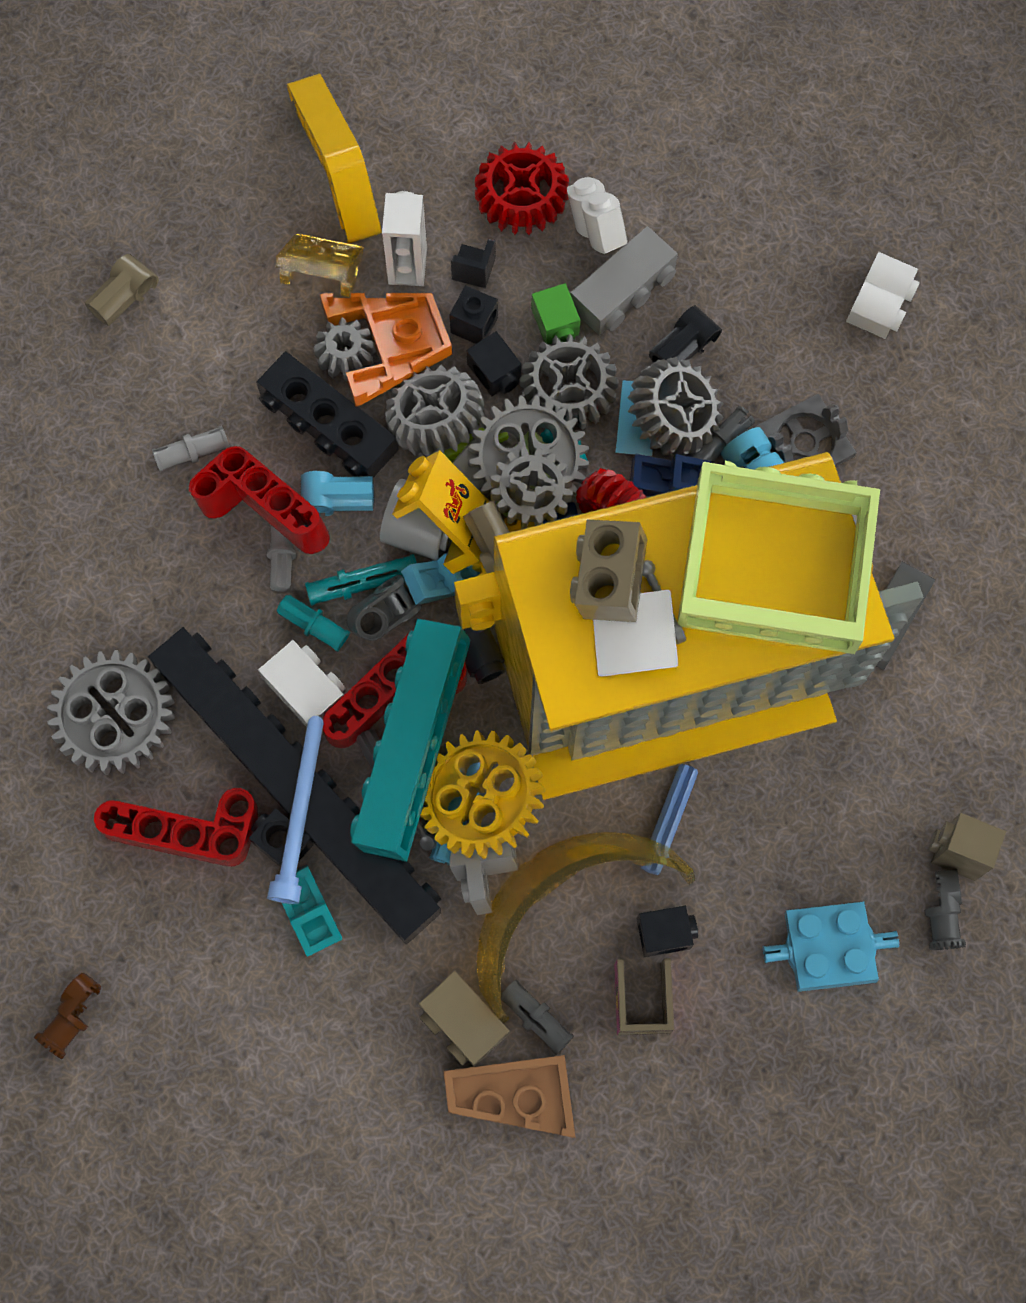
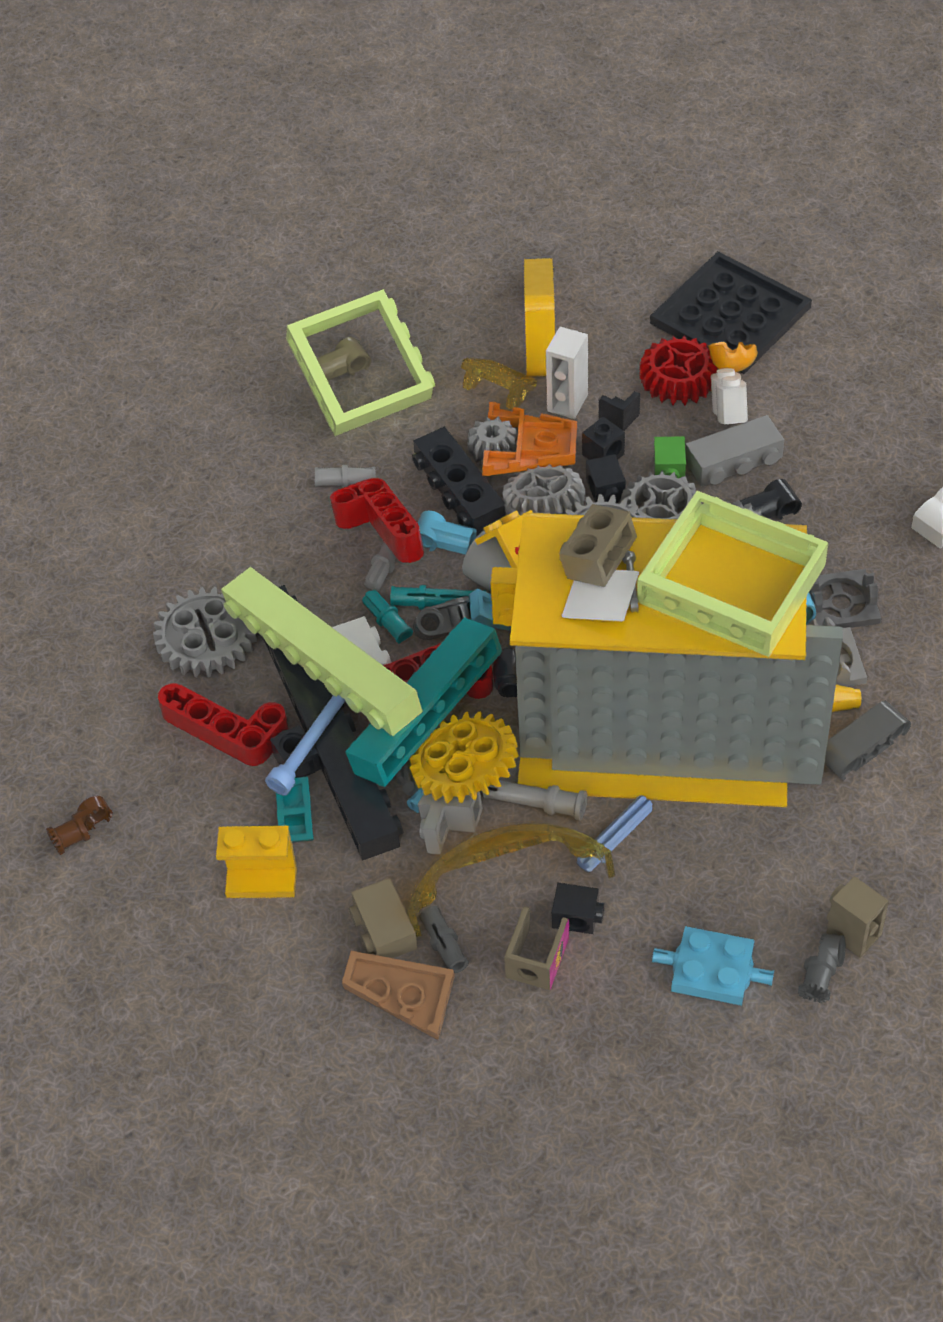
camera: 25 degrees right, 20 degrees down
none -> yellow panel [216,826,297,898]
none -> yellowish green brick [221,567,423,736]
none -> yellowish green window [286,289,435,436]
none -> light grey pin [483,780,587,821]
none -> black plate [650,251,812,374]
none -> light orange hair [709,342,758,372]

